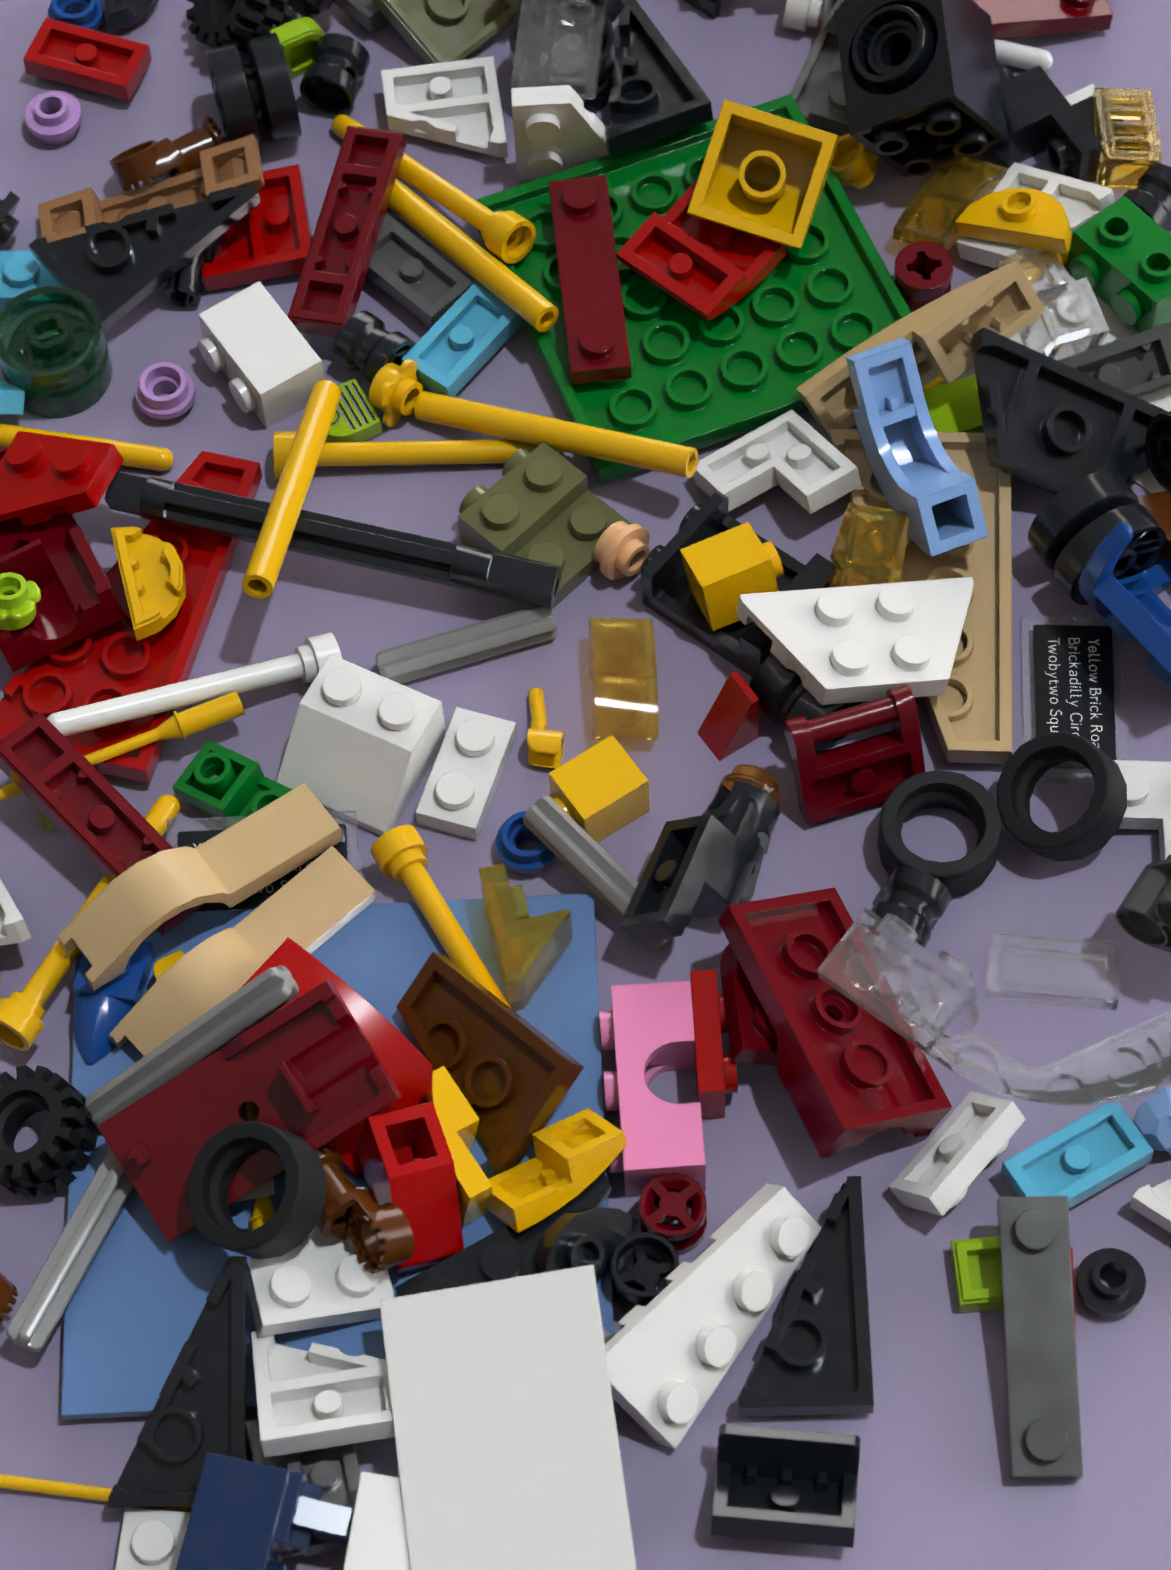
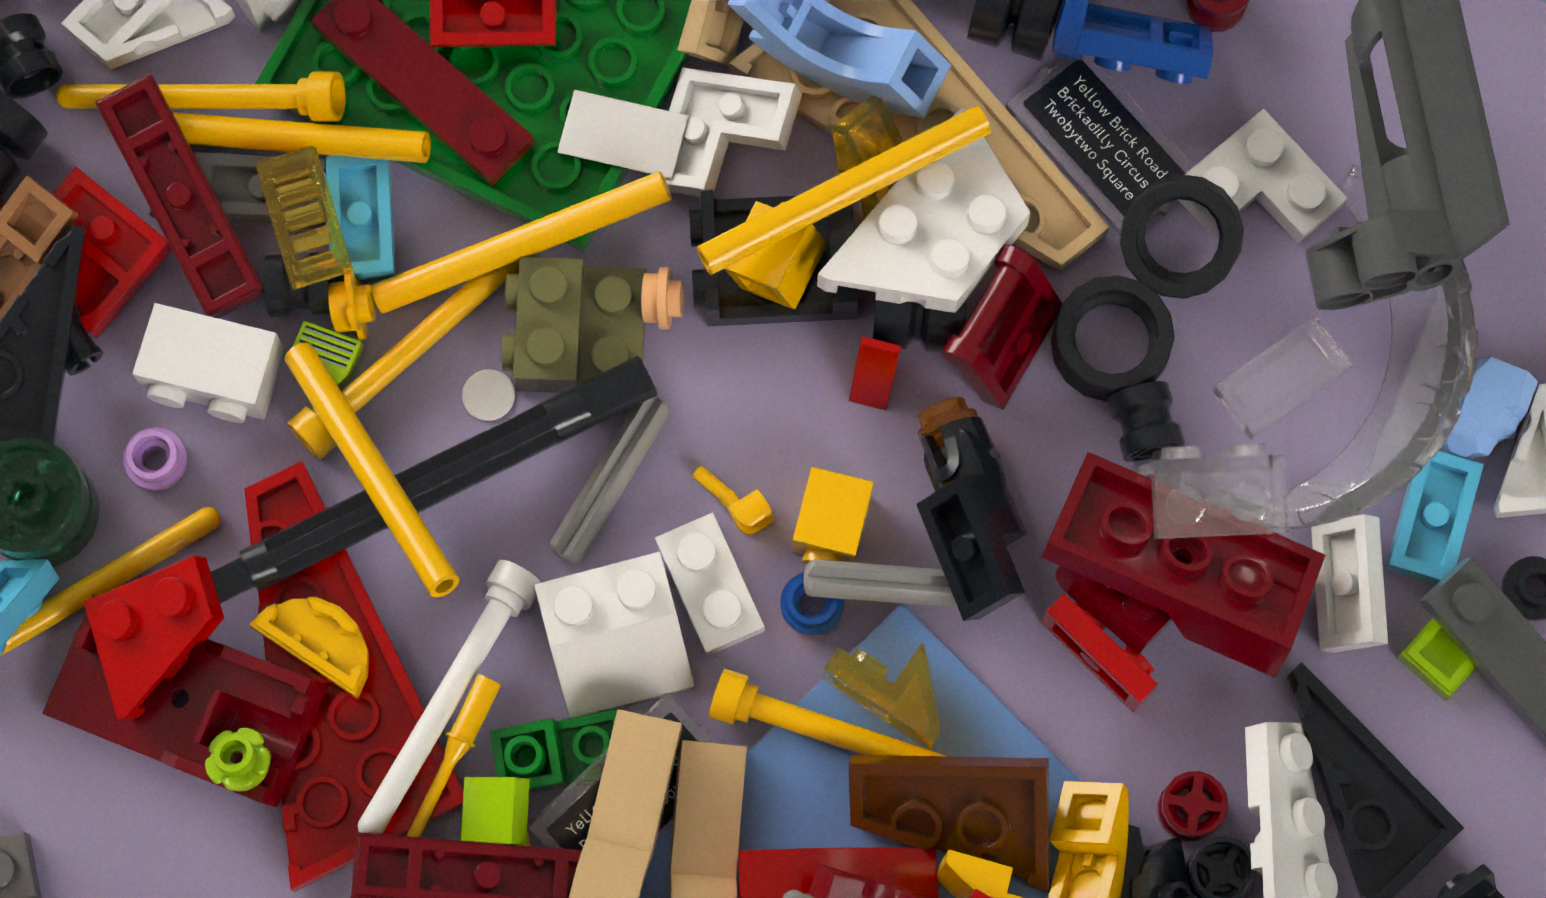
camera: 45 degrees left, 15 degrees up
clear yellow slope [589,618,659,741] -> none
bright pink arch [599,980,706,1196] -> none
none -> clear yellow slope [256,146,354,290]
none -> lime tile [461,777,530,845]
none -> white sticker [462,369,515,421]
none -> white sticker [557,90,688,179]
none -> yellow piece [696,106,991,275]

